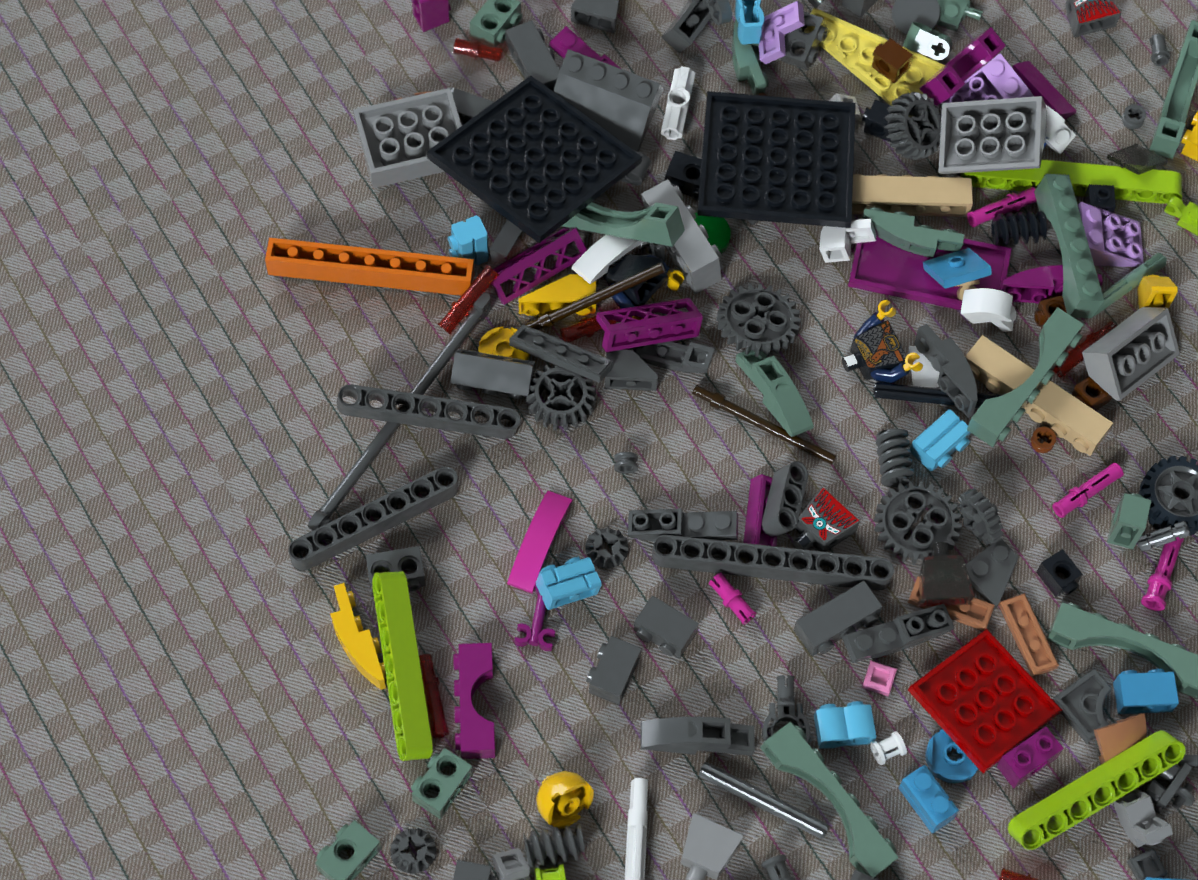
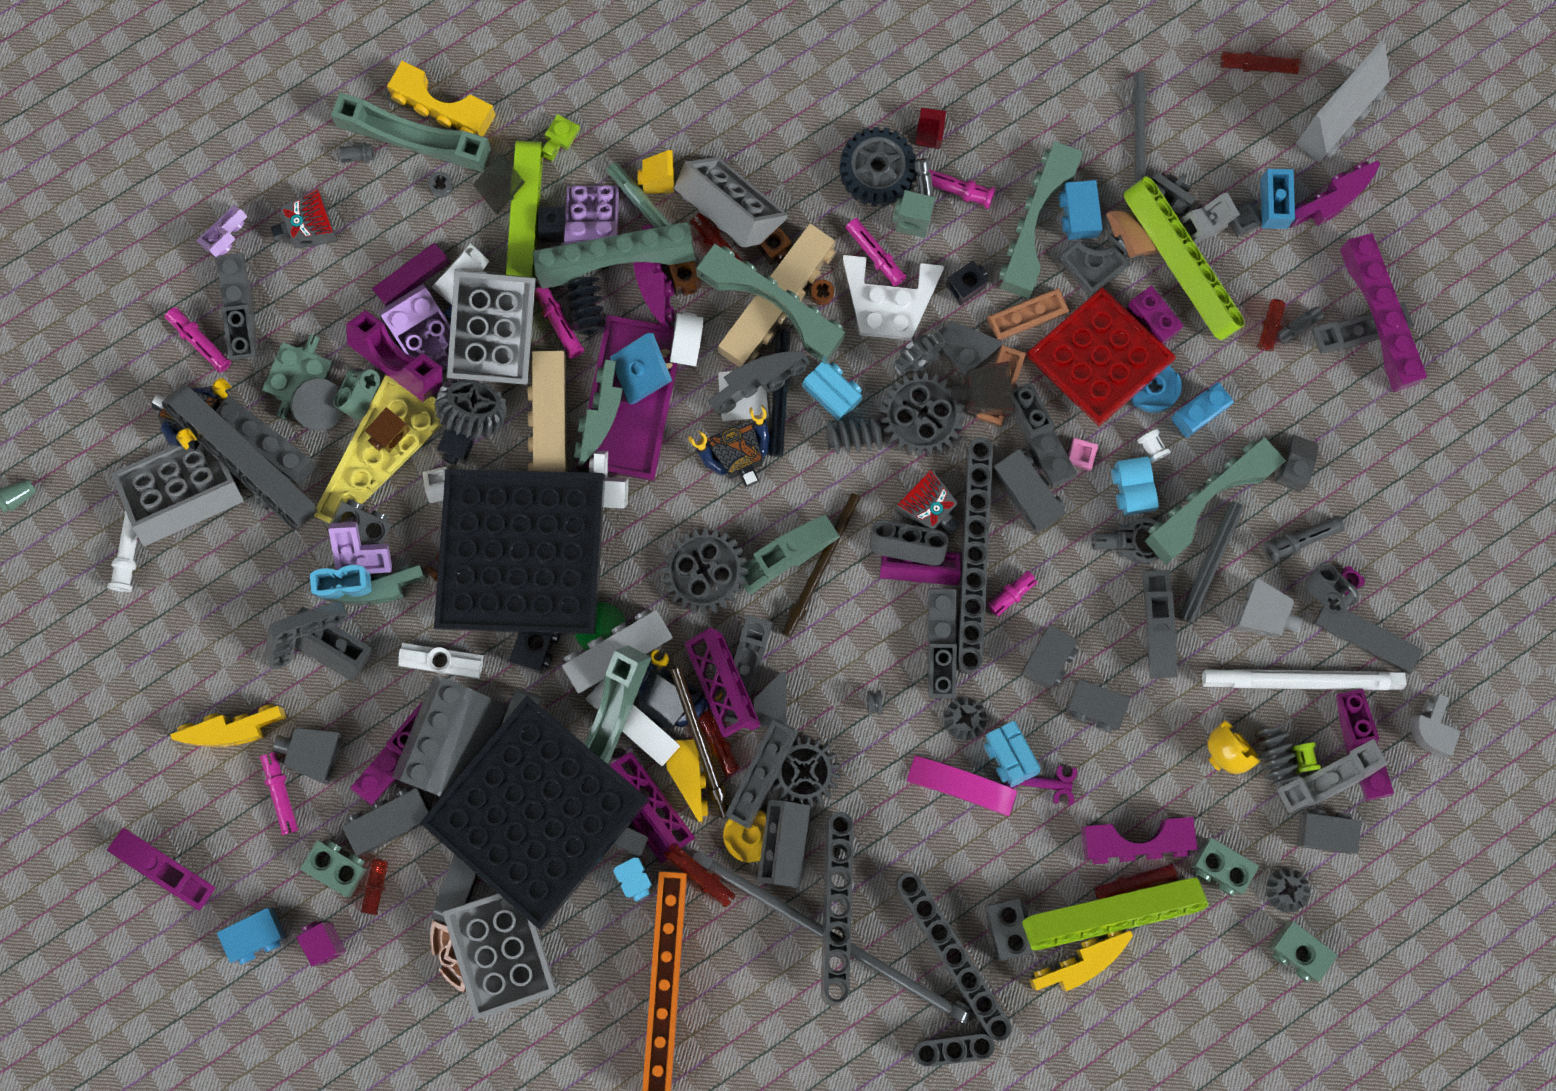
camera: 95 degrees left, 15 degrees up
none -> white wing [842,255,944,341]
none -> dark grey beam [913,1033,995,1067]

